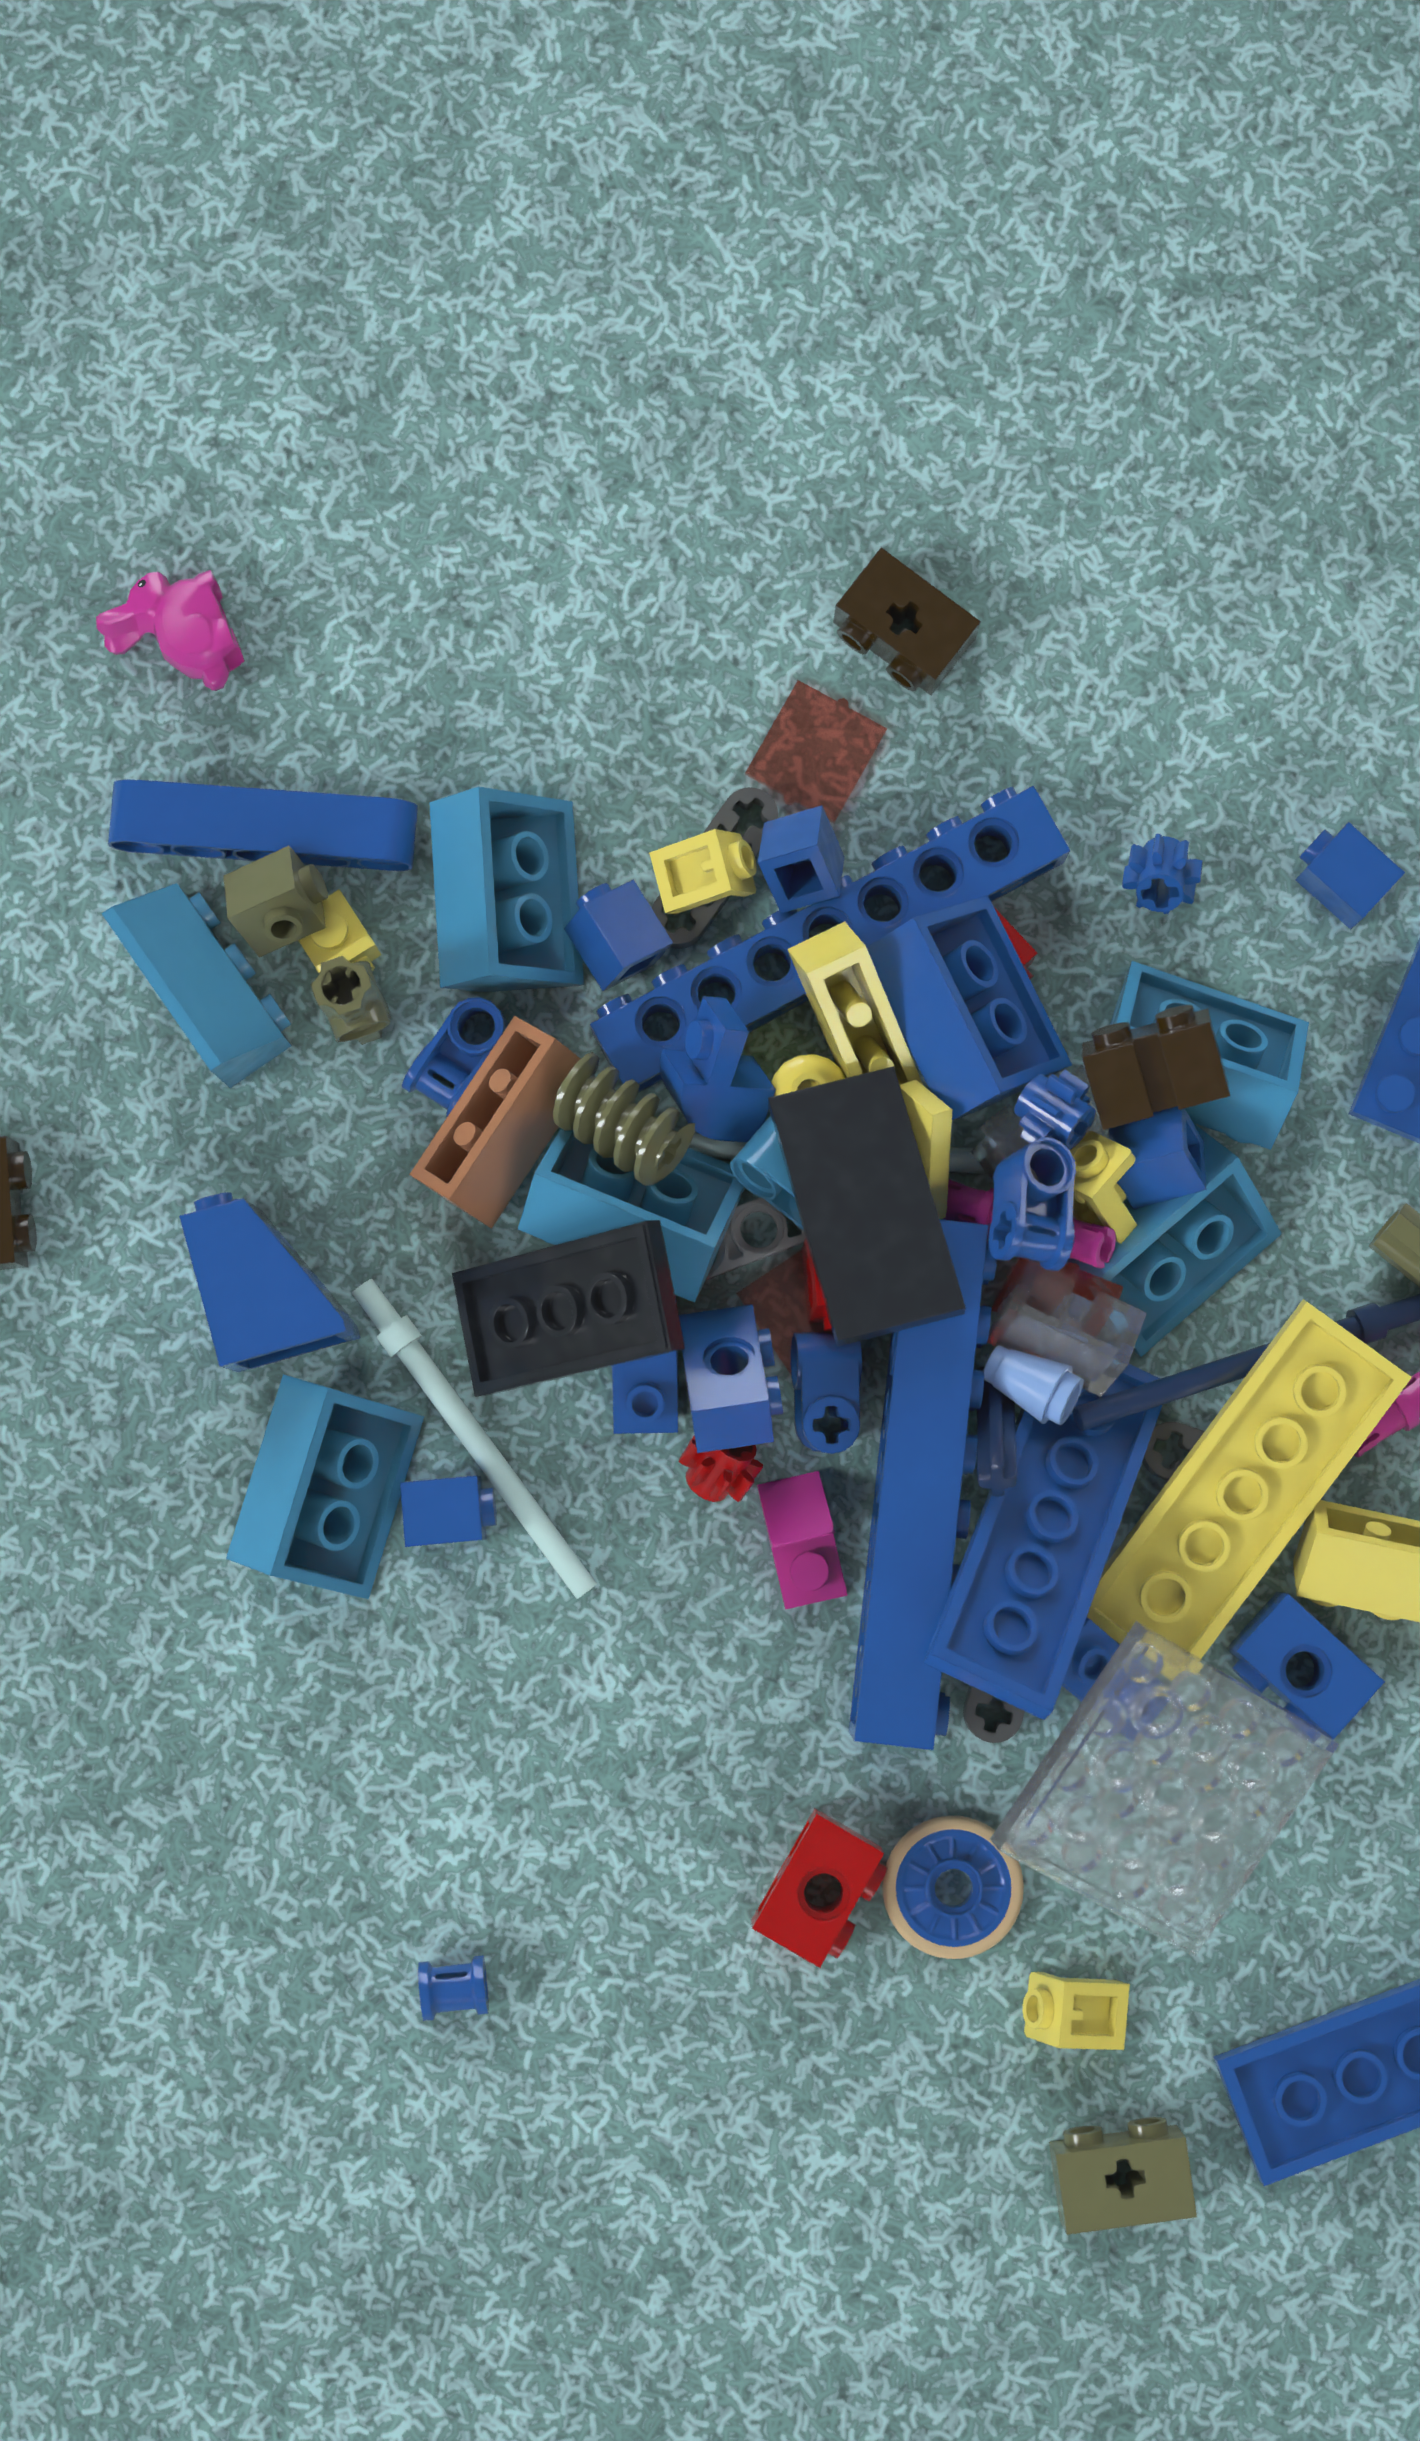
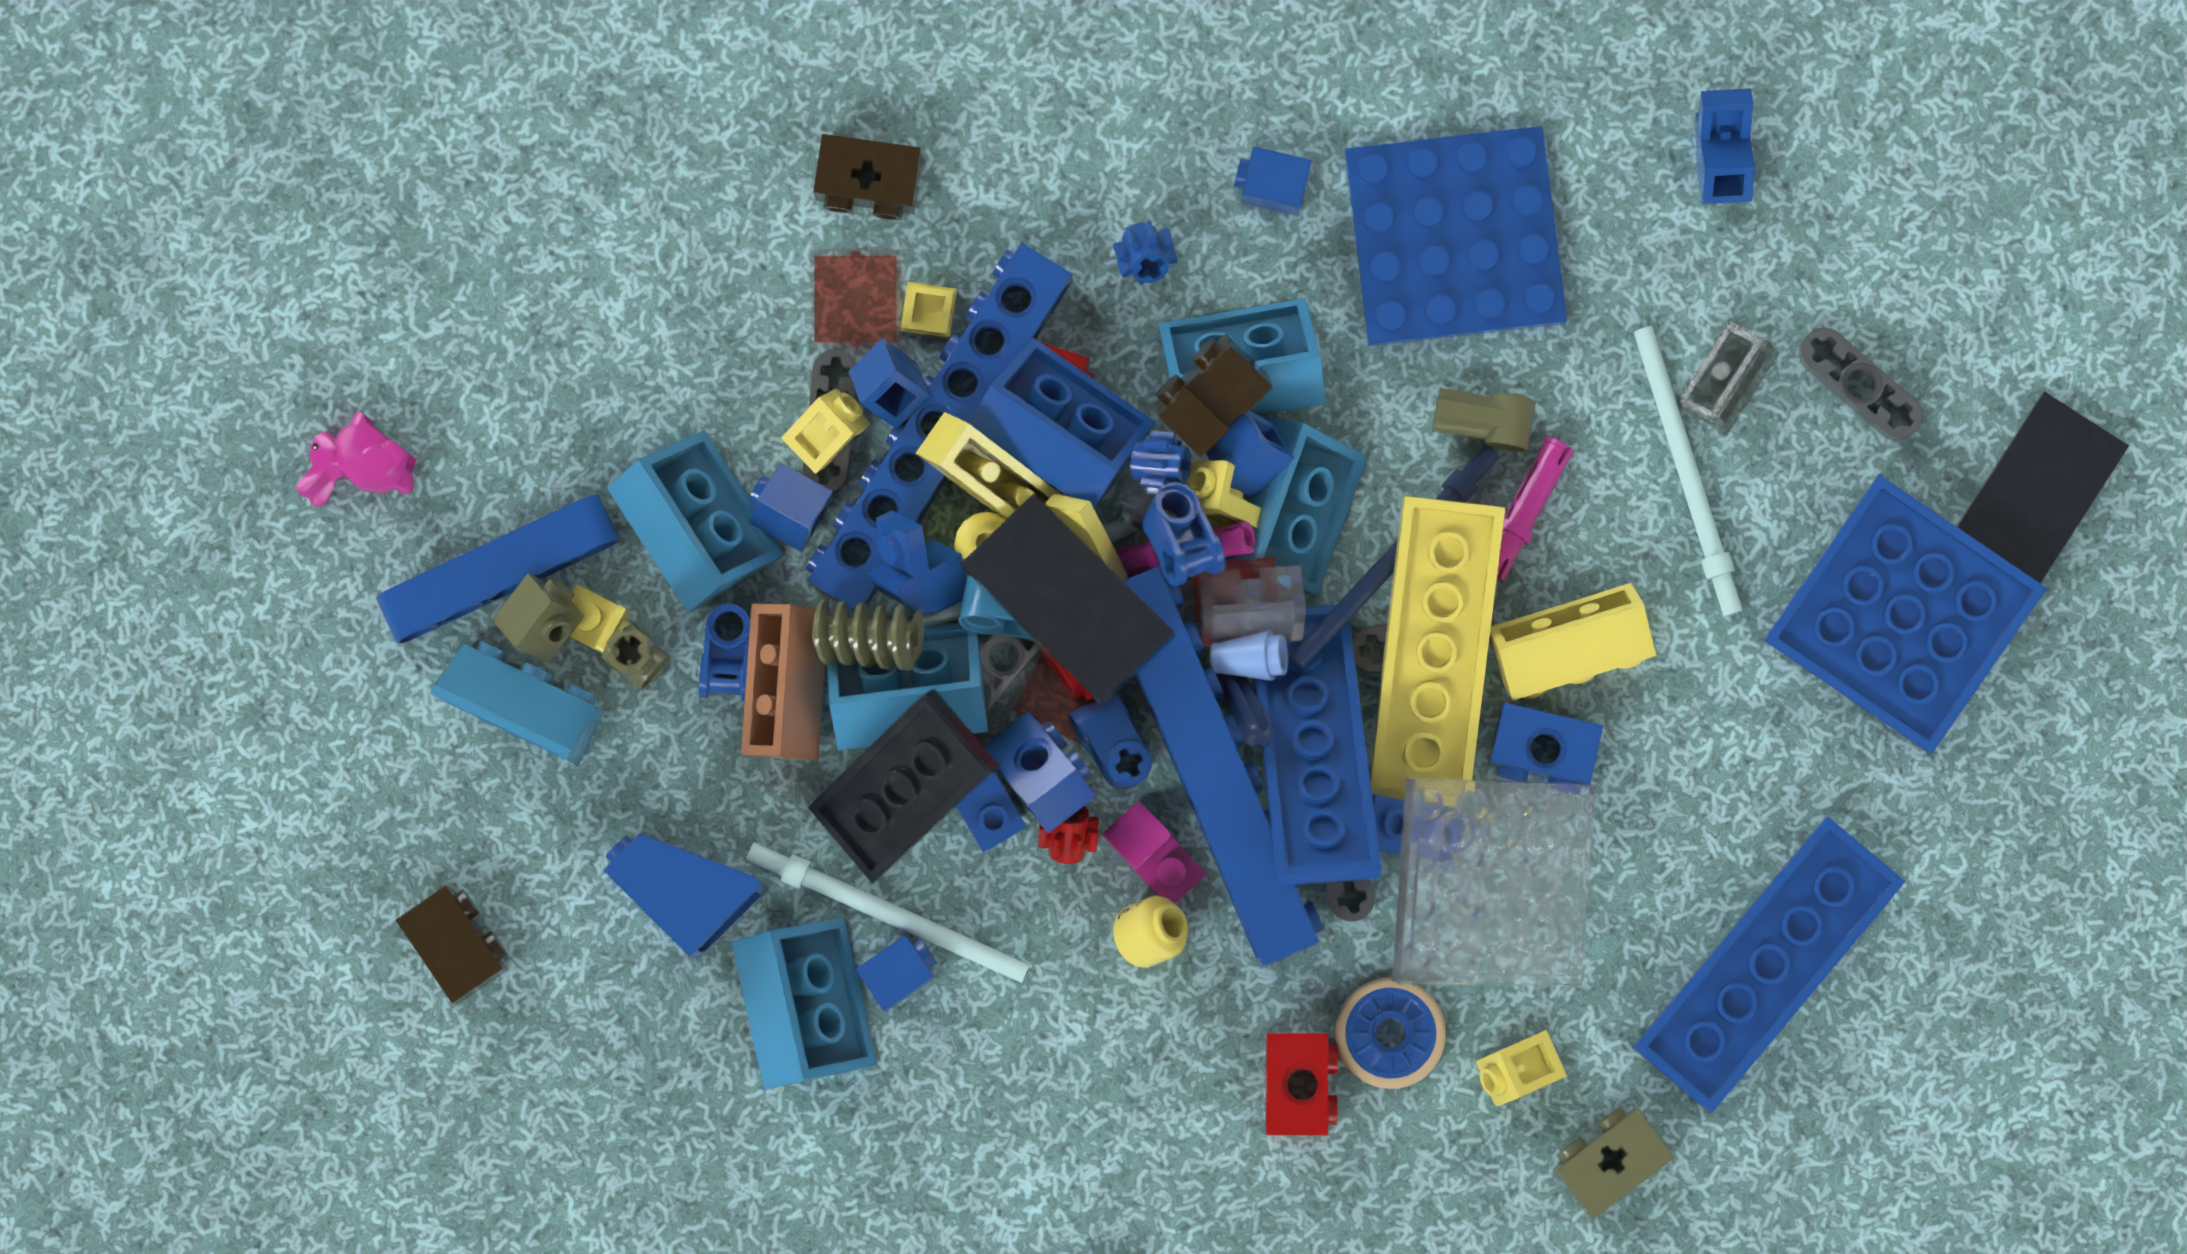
camera: 25 degrees left, 0 degrees up
none -> light yellow tile [900,282,957,340]
none -> light yellow head [1113,896,1188,968]

